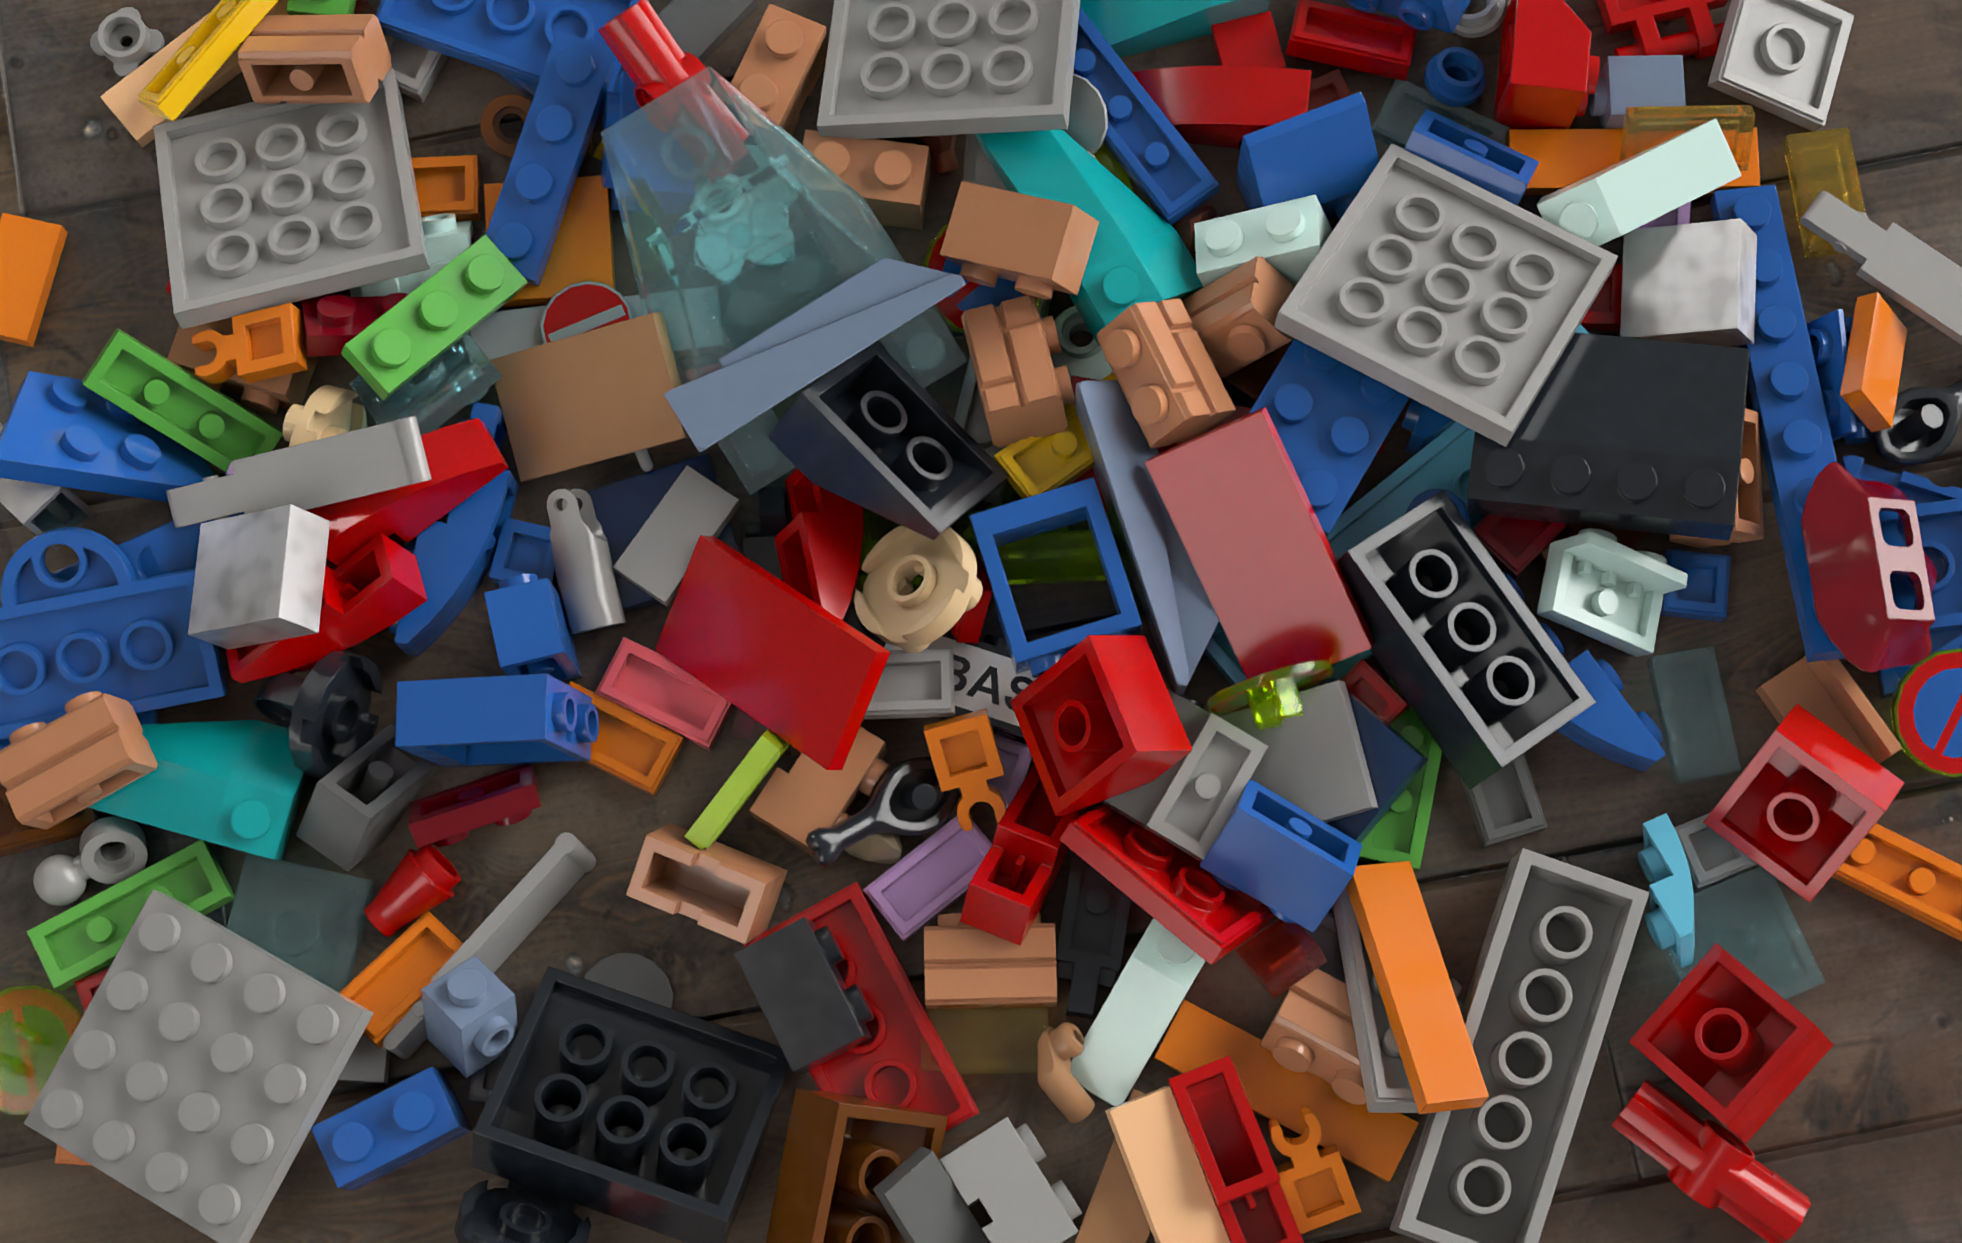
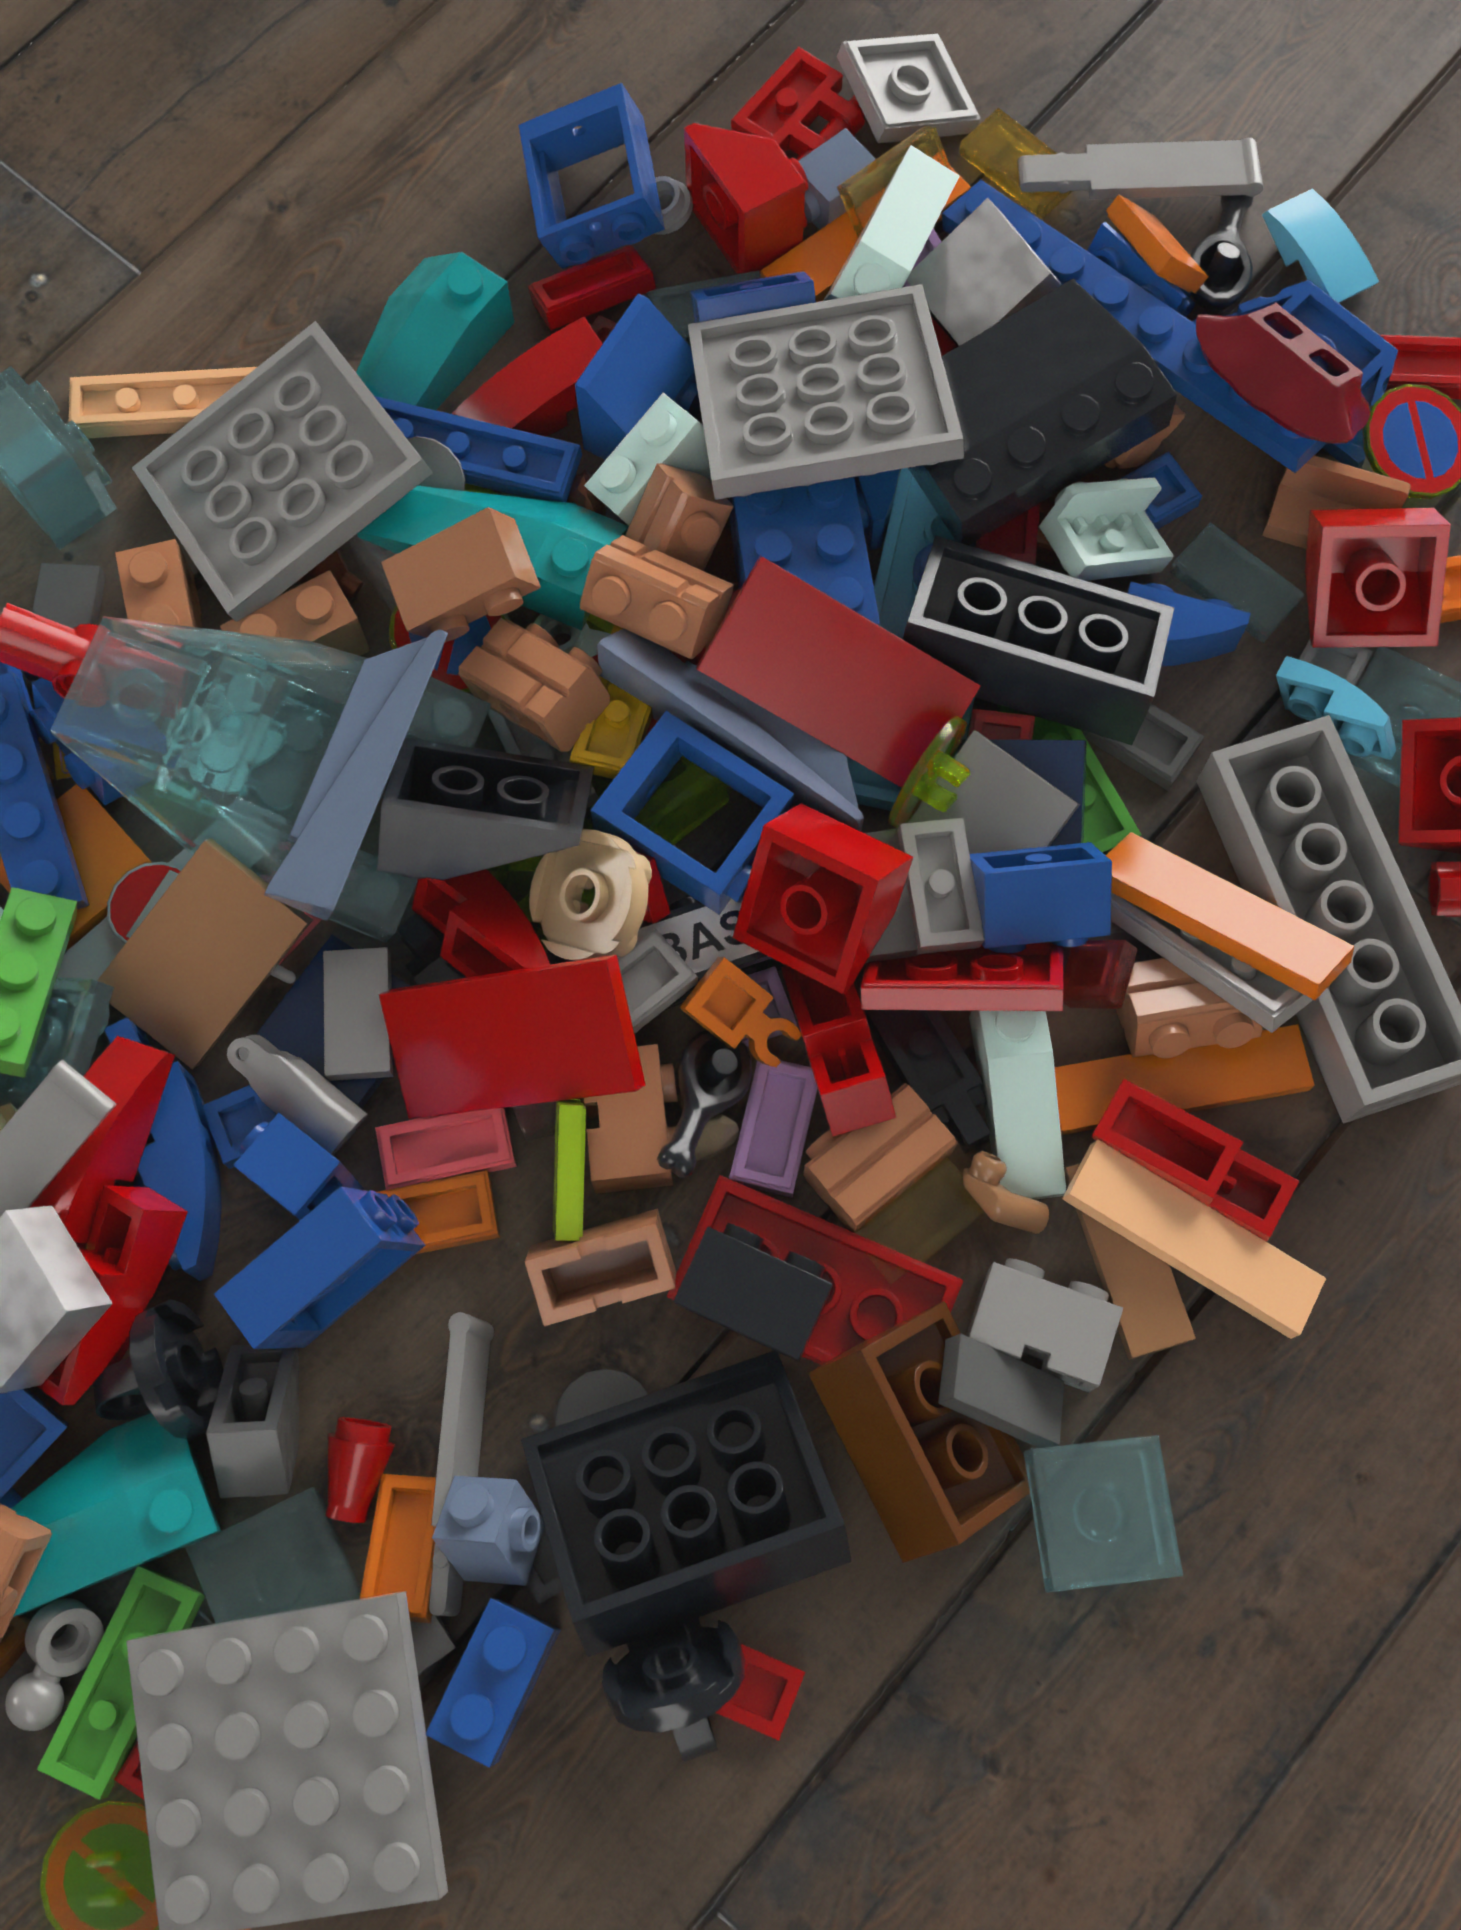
camera: 40 degrees left, 5 degrees down
dark red plate [408,764,541,848] -> none
red tile [1210,11,1286,68] -> none
orange plate [1268,1106,1362,1234] -> none
blue plate [1424,47,1486,107] -> none

